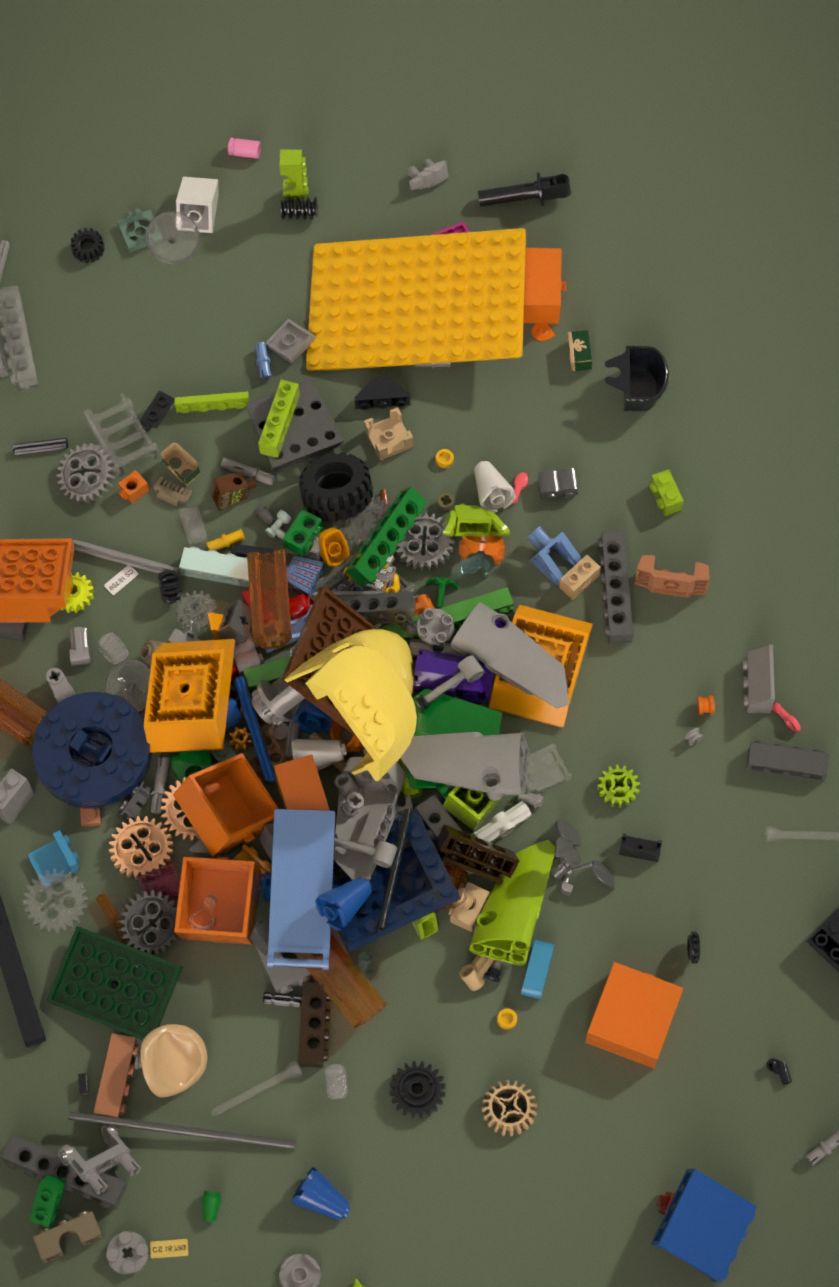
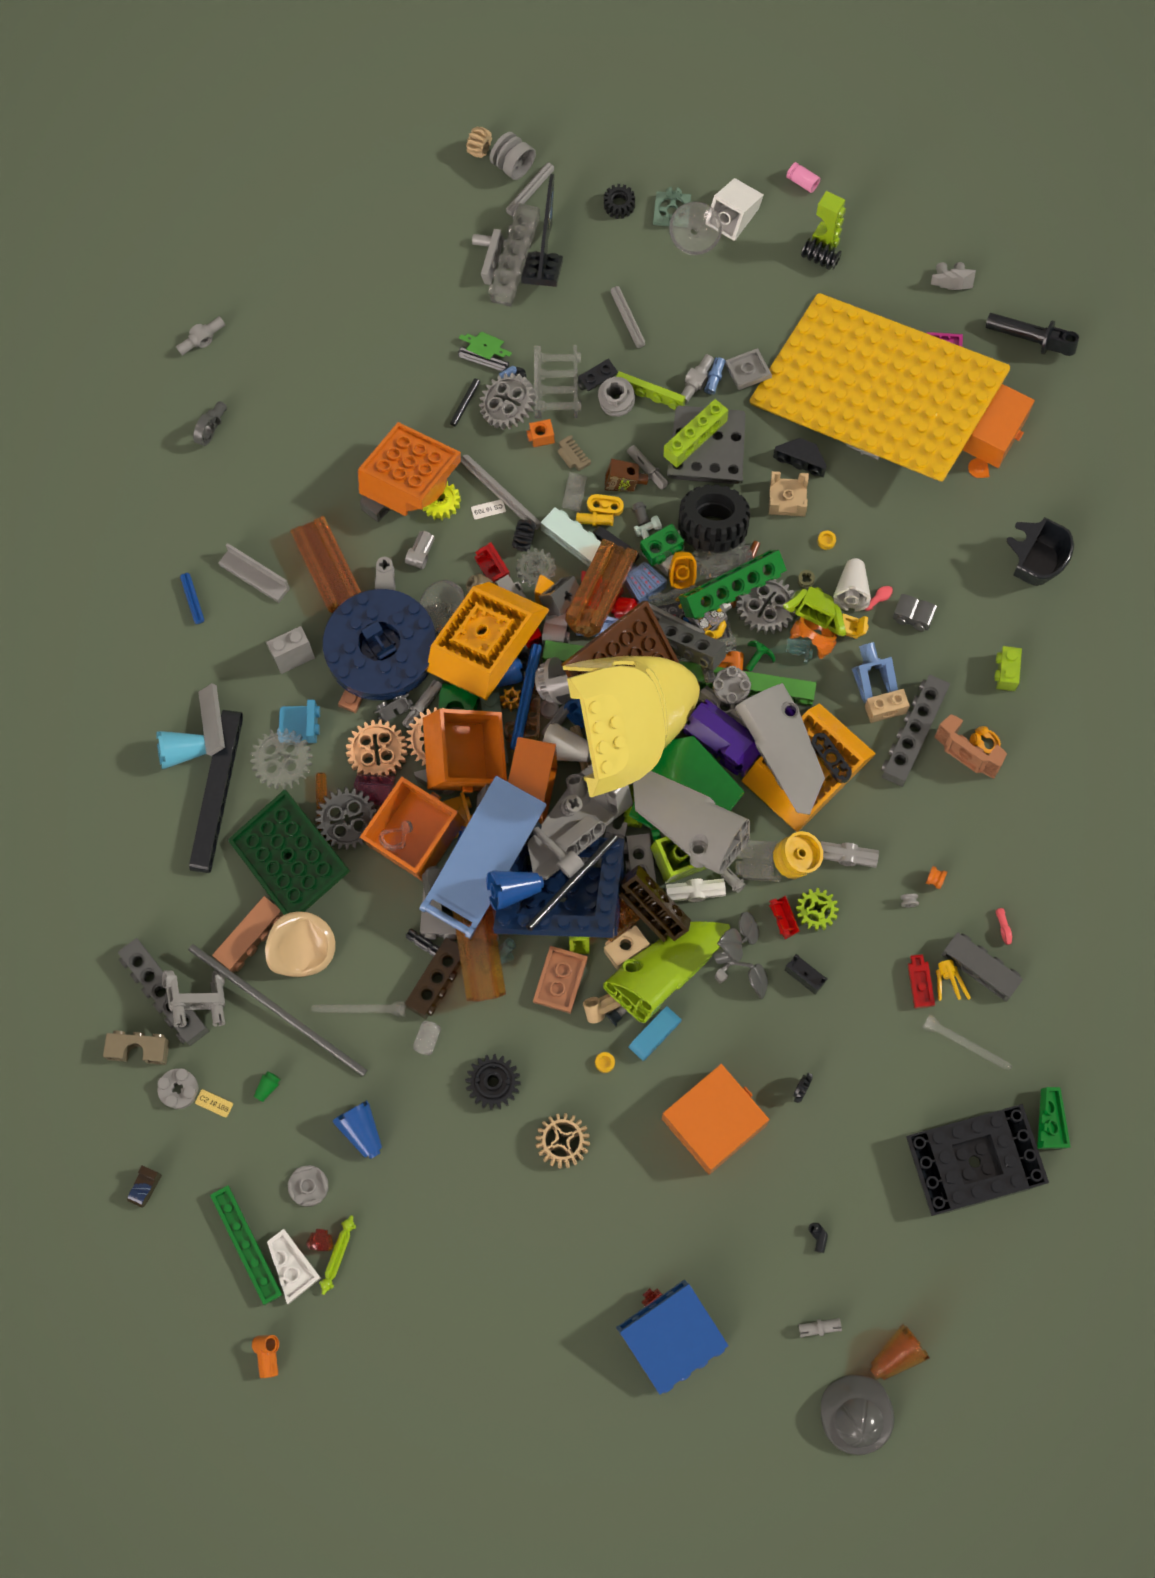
camera: 30 degrees right, 5 degrees up
green brick [29,1174,67,1228] -> none
black piece [78,1073,88,1095] -> none
clear gear [97,632,129,665] -> none
tan piece [161,443,200,486] -> none
light grey piece [415,655,485,711] -> none
tan wheel [453,888,474,910] -> none
dark green piece [567,330,592,371] -> none
light grey slope [742,645,775,713] -> none
none -> black bar [450,378,480,427]
none -> bright green piece [459,331,512,360]
none -> red hinge [474,542,510,583]
none -> arm [499,366,527,378]
none -> black piece [521,174,563,287]
none -> nougat plate [533,946,588,1014]
none -> yellow plate [587,494,624,516]
none -> light grey piece [598,377,635,417]
none -> light grey axle [611,286,645,348]
none -> light grey pin [681,354,714,404]
none -> red hinge [769,896,800,939]
none -> yellow wheel [773,831,823,879]
none -> black beam [811,733,852,783]
none -> light grey piece [821,841,879,868]
none -> yellow bracket [842,613,868,639]
none -> red hinge [908,954,935,1009]
none -> yellow plant [936,960,971,1001]
none -> light orange piece [969,726,1001,755]

